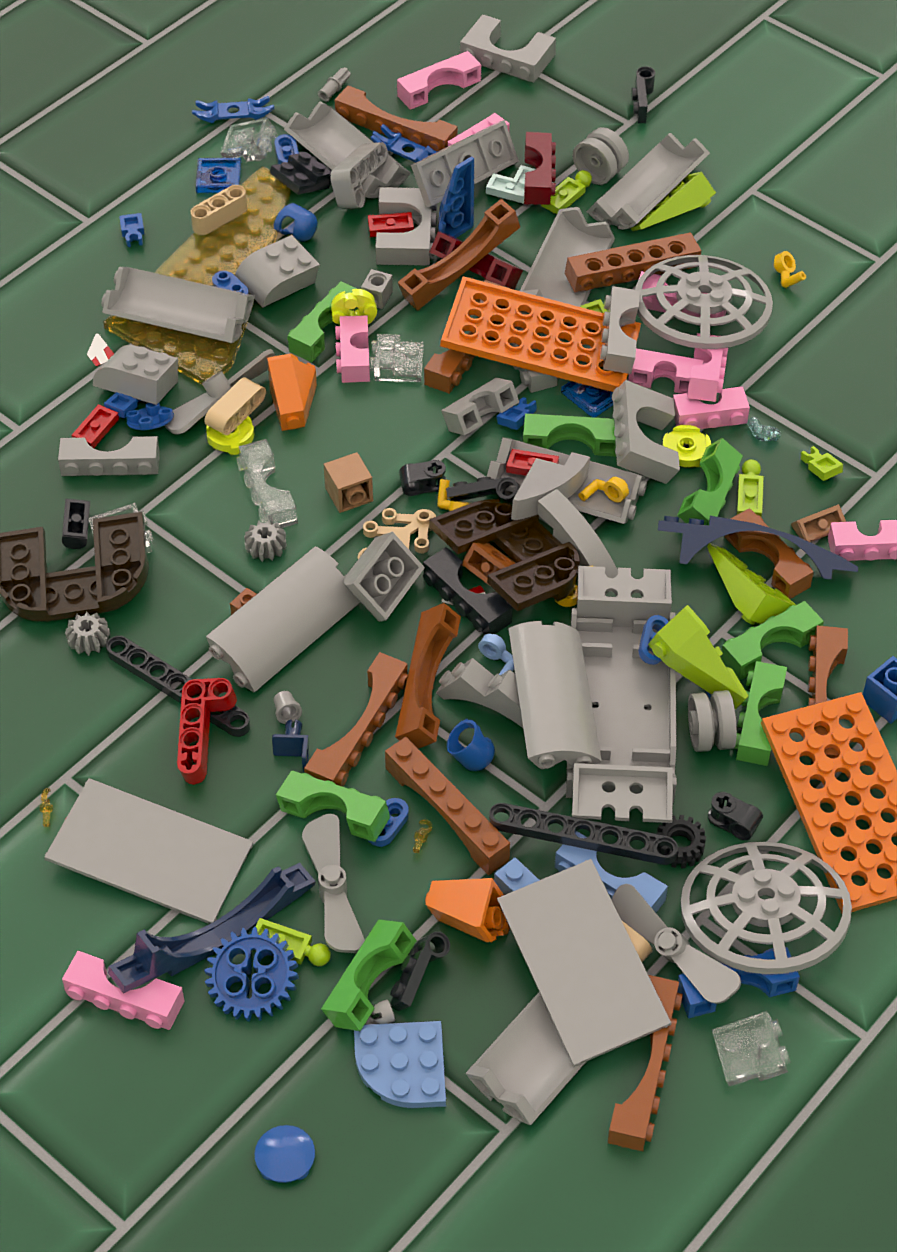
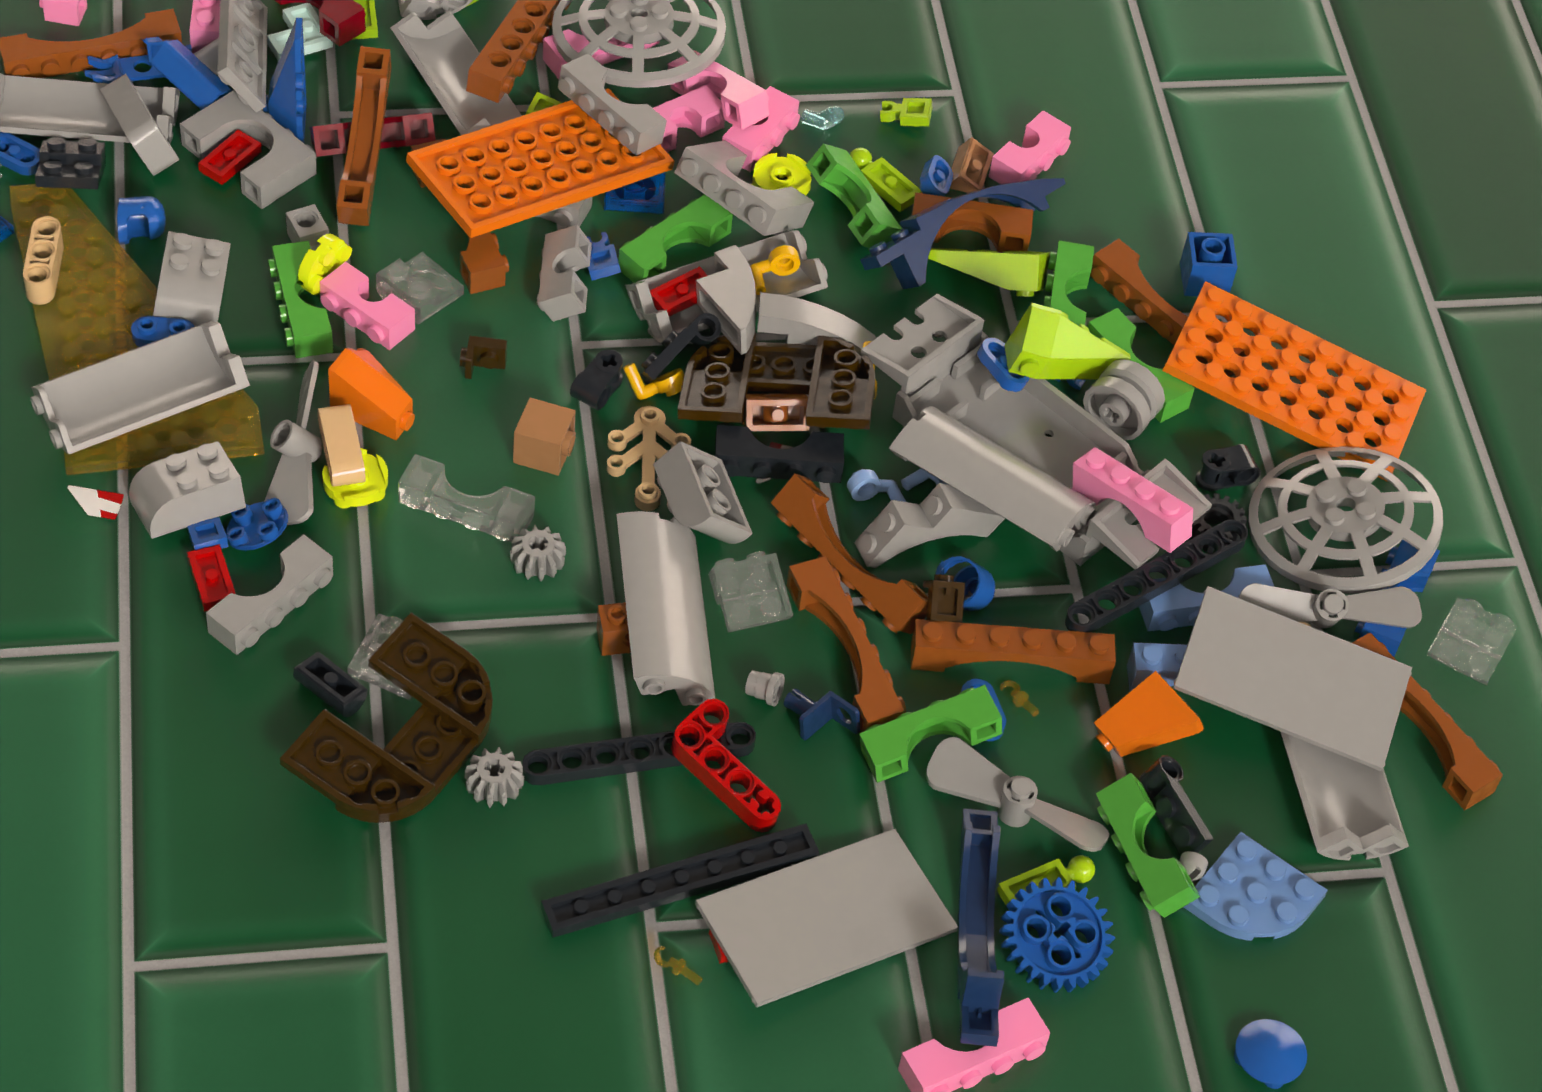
camera: 55 degrees left, 0 degrees up
none -> blue piece [143,37,233,110]
none -> dark brown bracket [460,336,507,379]
none -> black plate [541,823,819,938]
none -> clear plate [709,551,793,633]
none -> blue plate [920,155,953,196]
none -> dark brown bracket [923,574,965,623]
none -> bright pink arch [1072,447,1193,553]

